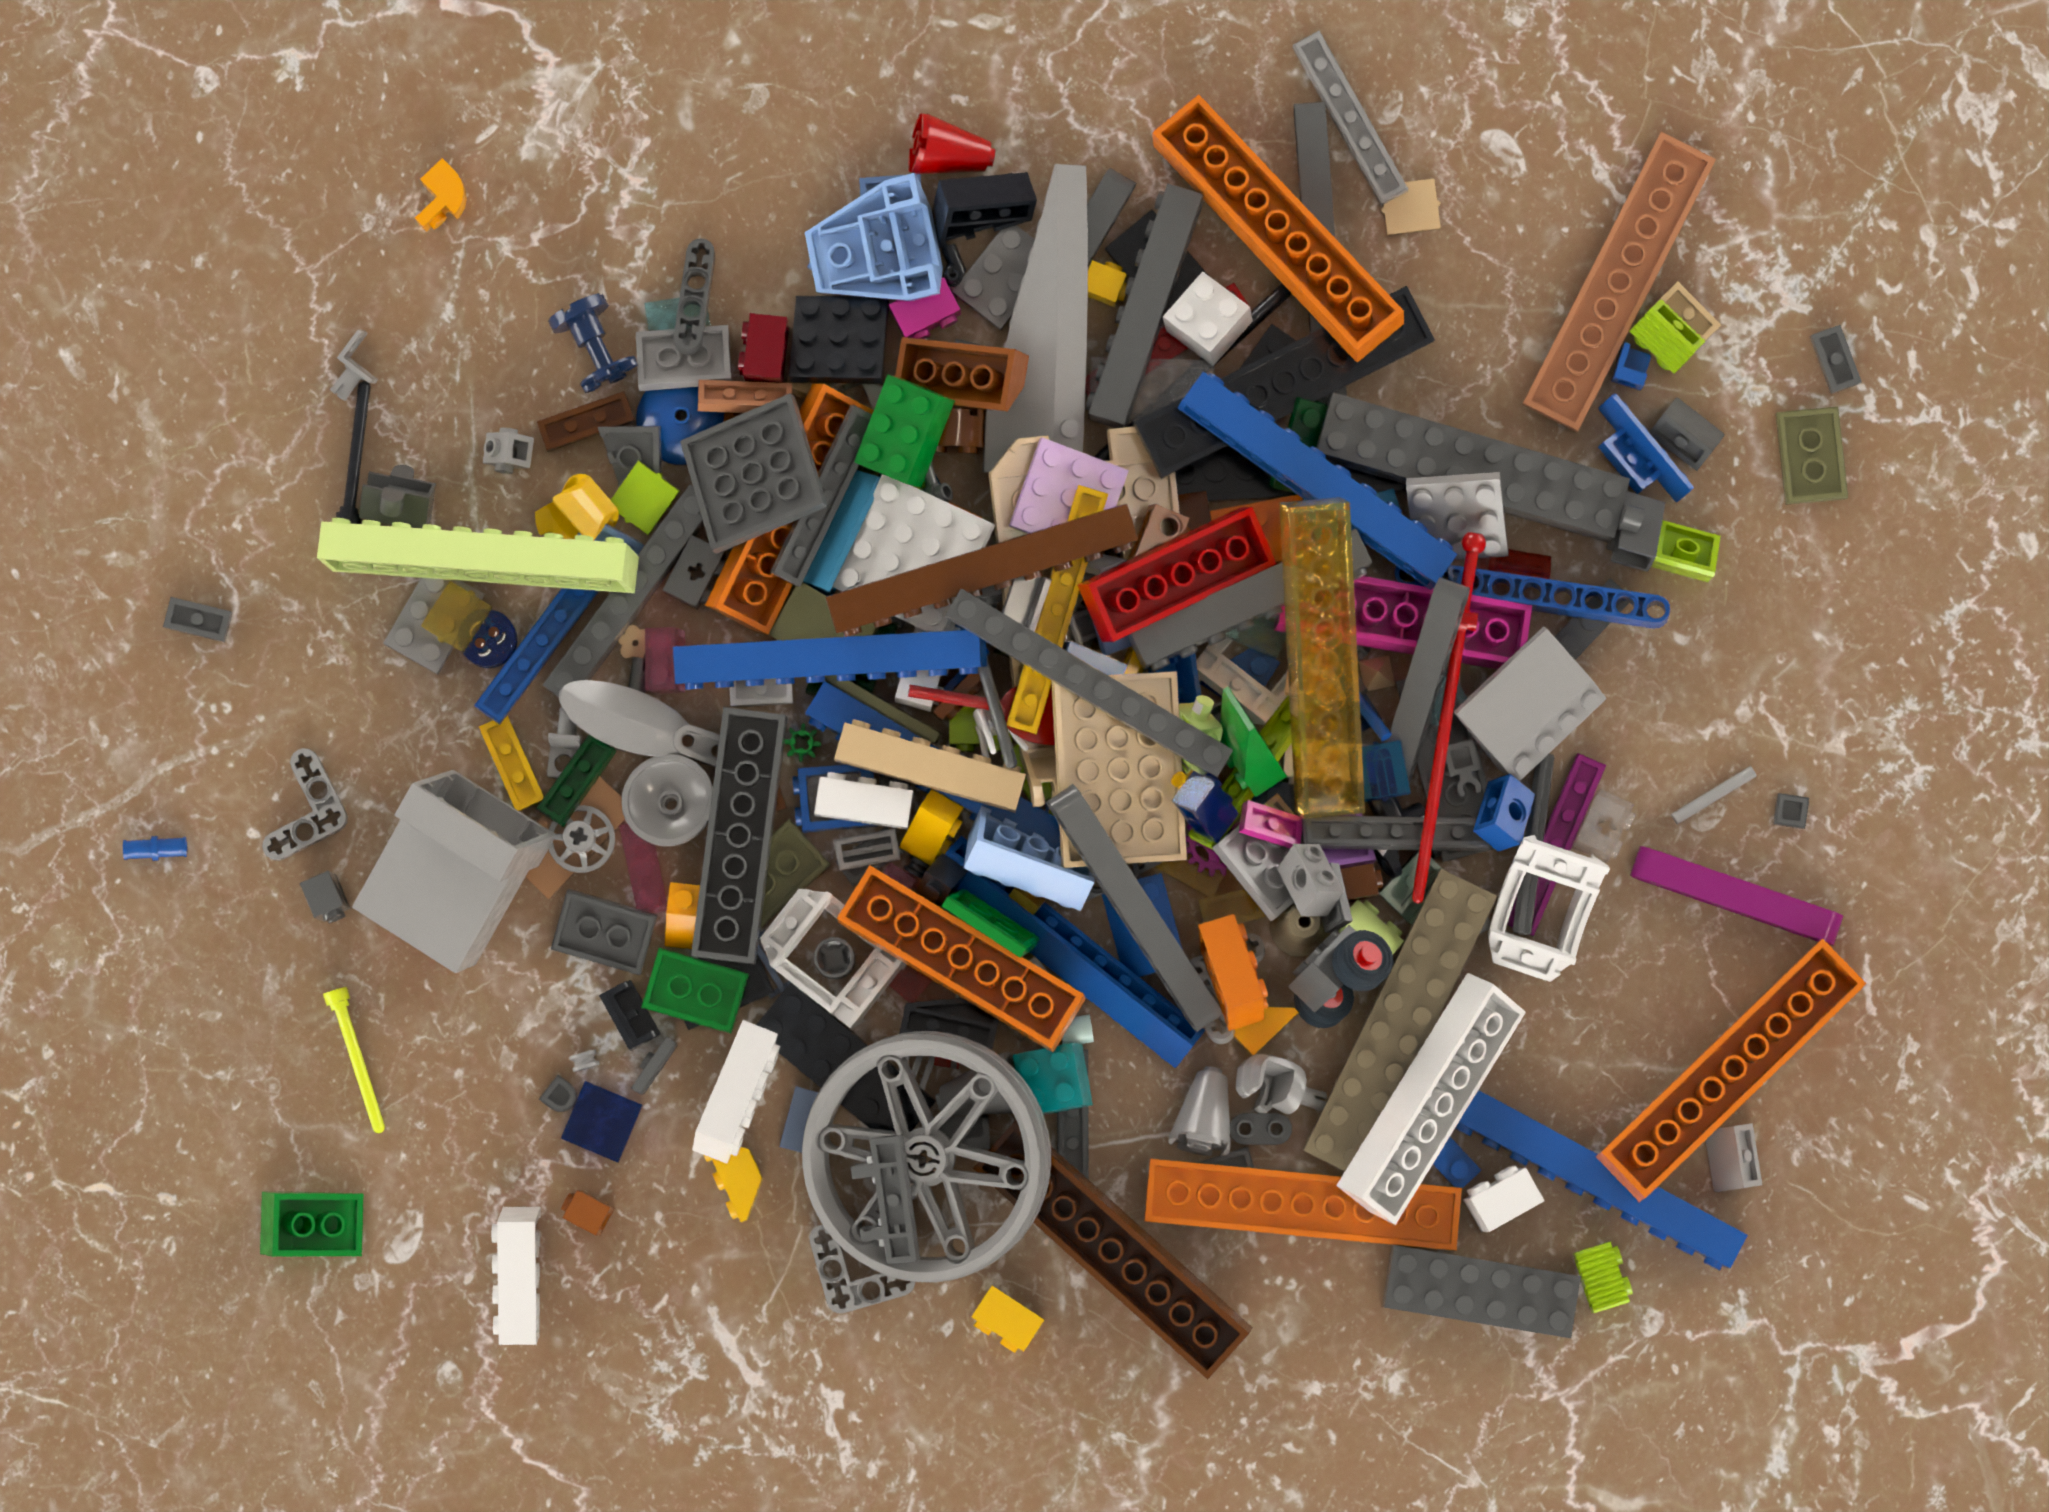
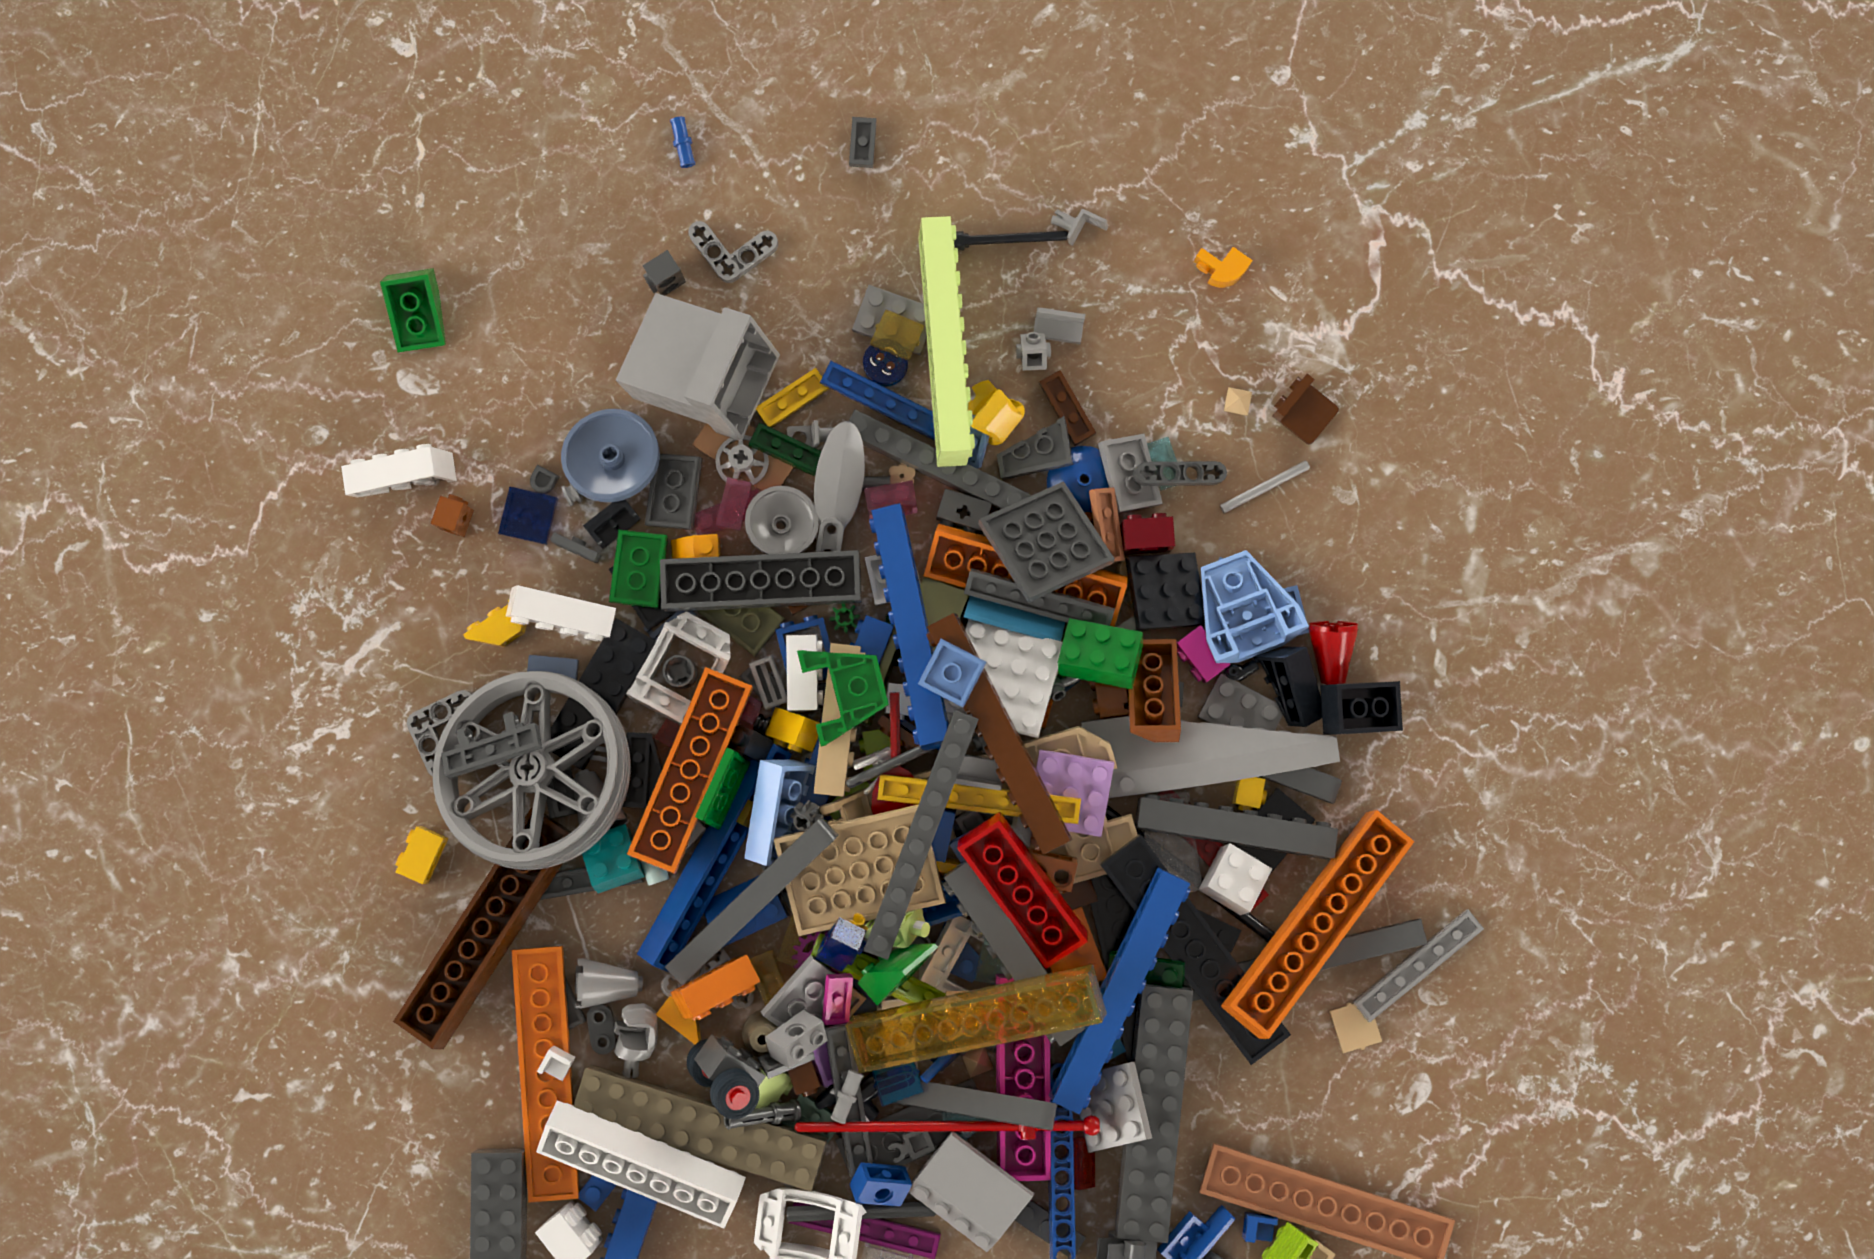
camera: 80 degrees right, 0 degrees up
neon yellow piece [323,987,385,1133] -> none
dark grey piece [359,465,436,529] -> none
dark blue piece [548,293,638,393] -> none
lime piece [611,461,680,535] -> none
none -> white panel [537,1045,576,1081]
none -> sand blue dish [561,409,660,502]
none -> clear pink plate [716,477,752,531]
none -> dark grey pin [724,1098,801,1129]
none -> dark grey gear [790,800,824,831]
none -> green wing [797,650,889,747]
none -> light grey pin [830,1069,864,1124]
none -> medium blue tile [918,639,987,708]
none -> light grey panel [1033,307,1085,344]
none -> light grey bar [1220,460,1310,514]
none -> tan slope [1224,387,1252,416]
none -> reddish brown bracket [1272,374,1339,445]
none -> black brick [1320,681,1403,735]

